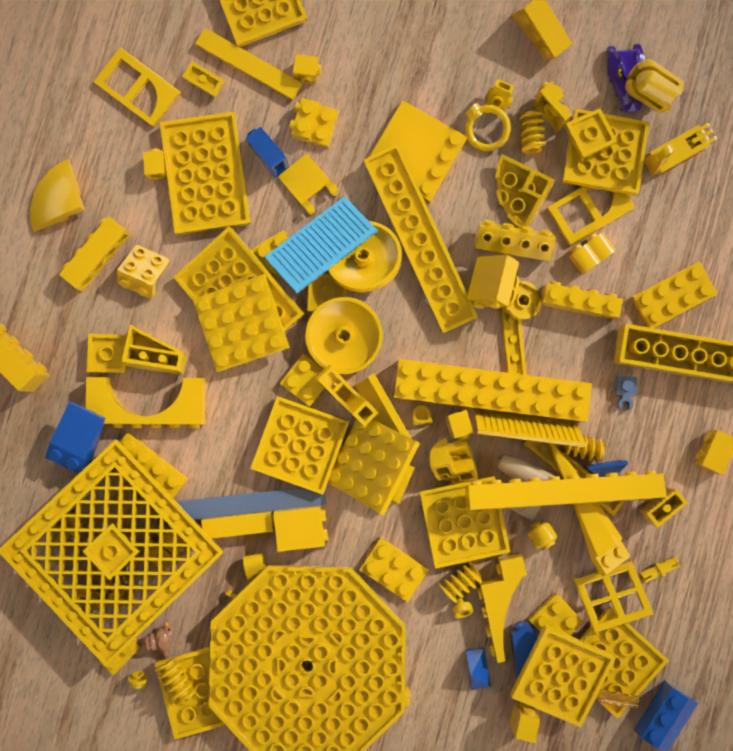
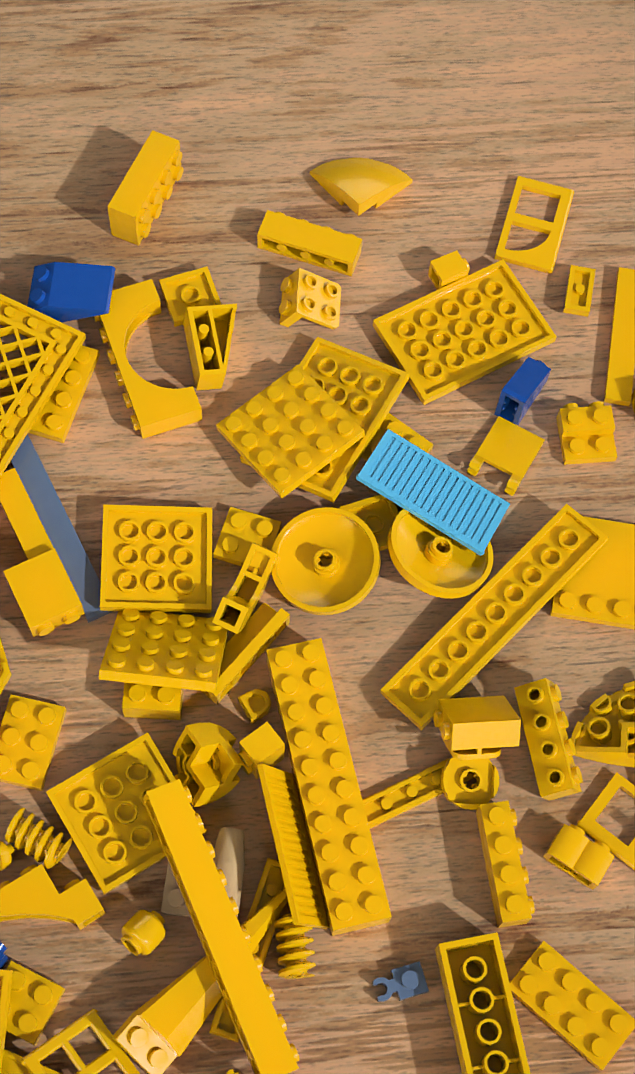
camera: 65 degrees right, 20 degrees down
blue slope [584,460,628,477] -> none

